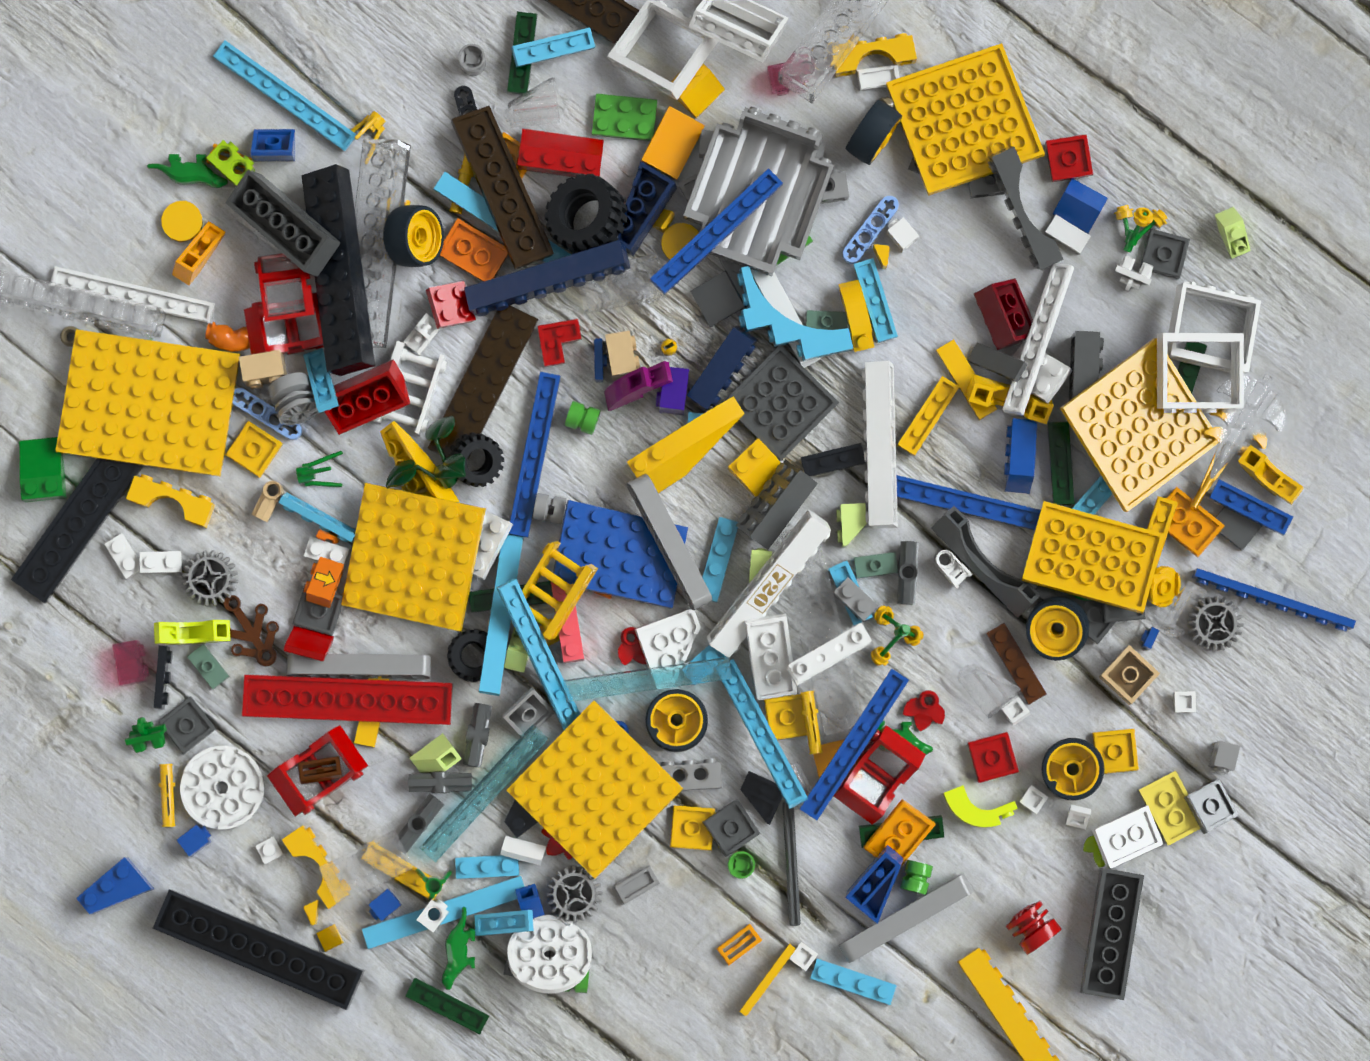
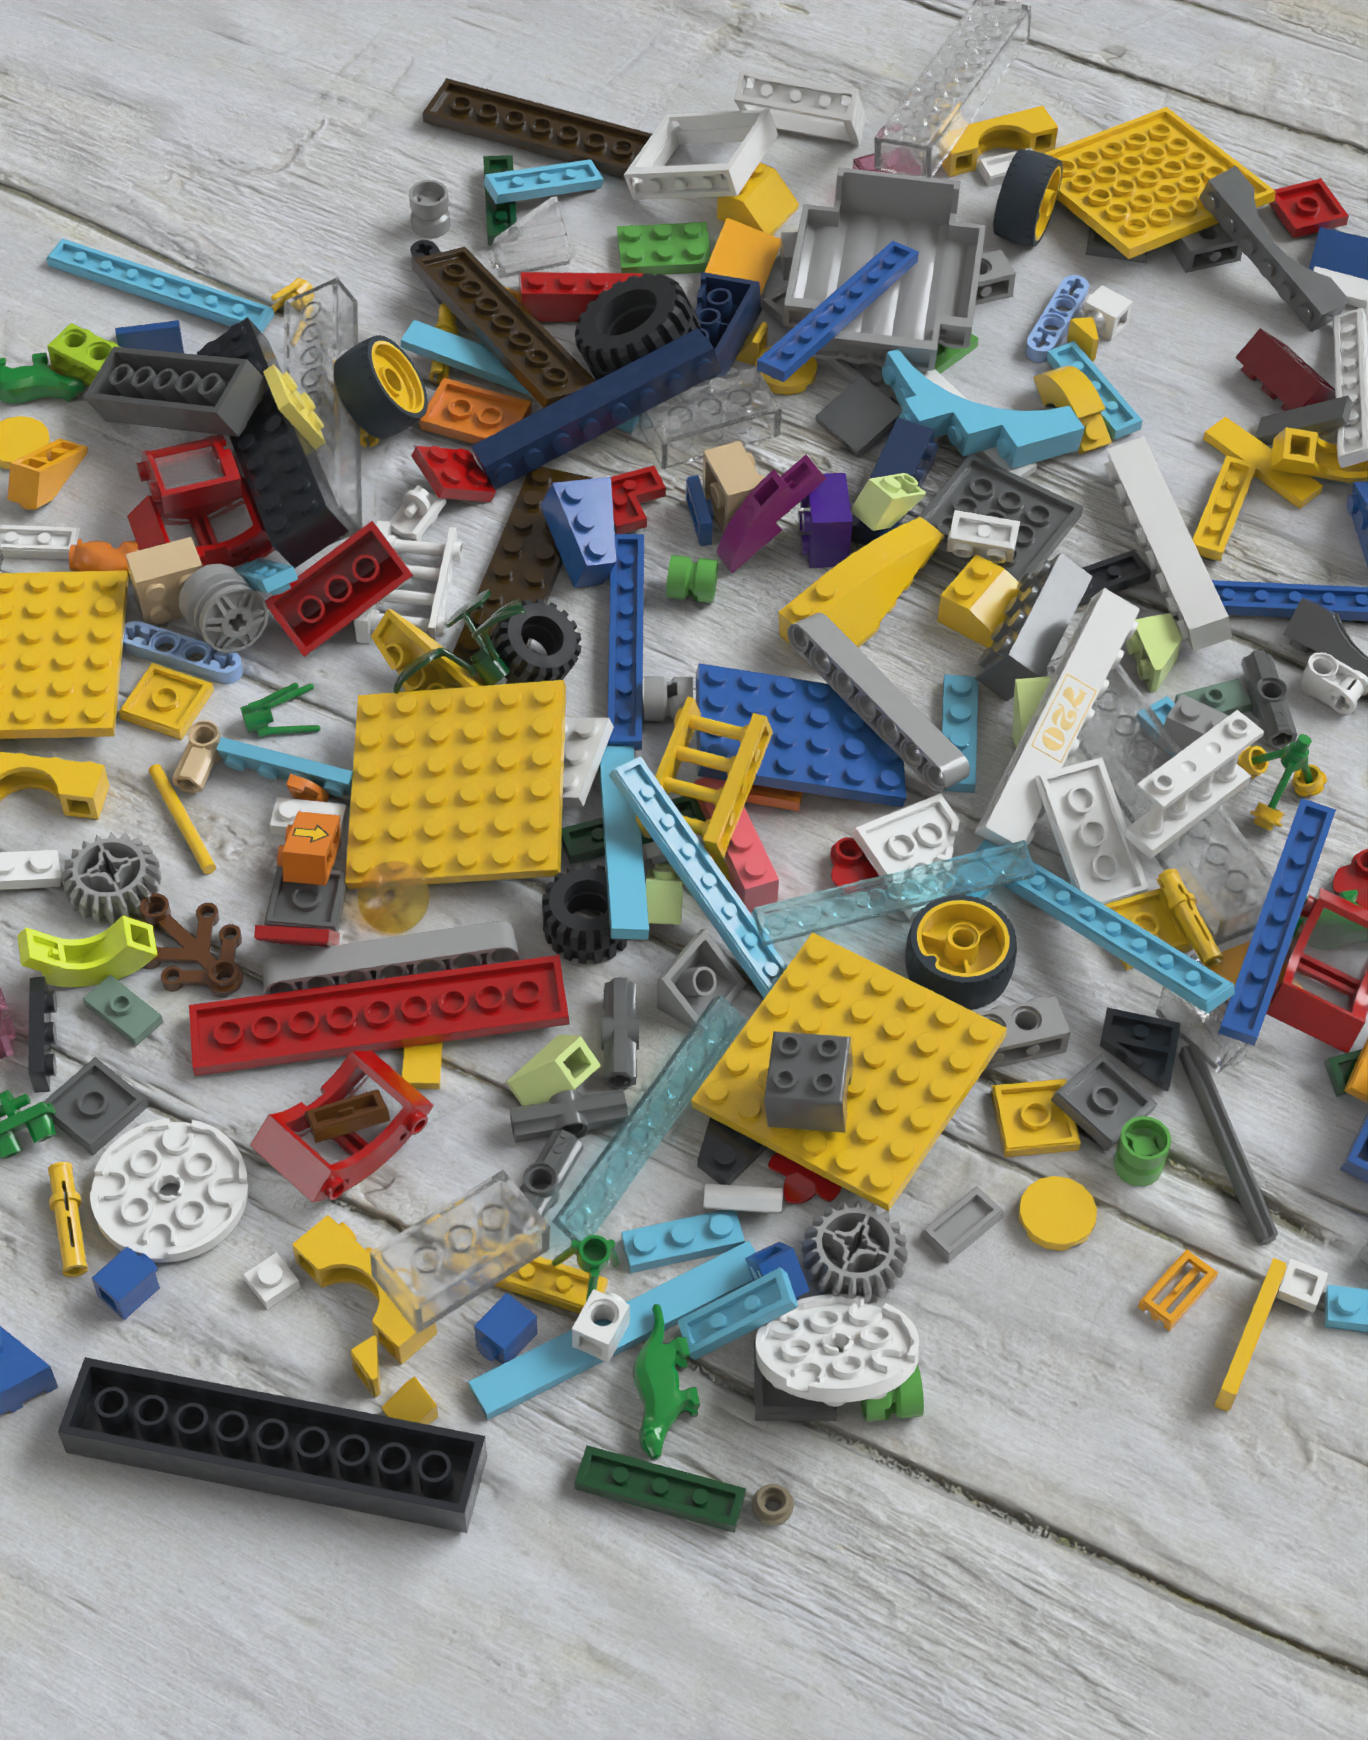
camera: 10 degrees left, 30 degrees down
none -> yellow bar [148,764,216,874]
none -> light yellow plate [263,364,326,450]
none -> clear yellow dish [358,861,430,934]
none -> wedge [540,476,616,588]
none -> dark tan plate [752,1484,794,1526]
none -> dark grey piece [764,1031,853,1133]
none -> yellowish green slope [851,473,926,531]
none -> white bracket [947,510,1020,563]
none -> yellow tile [1018,1176,1097,1251]

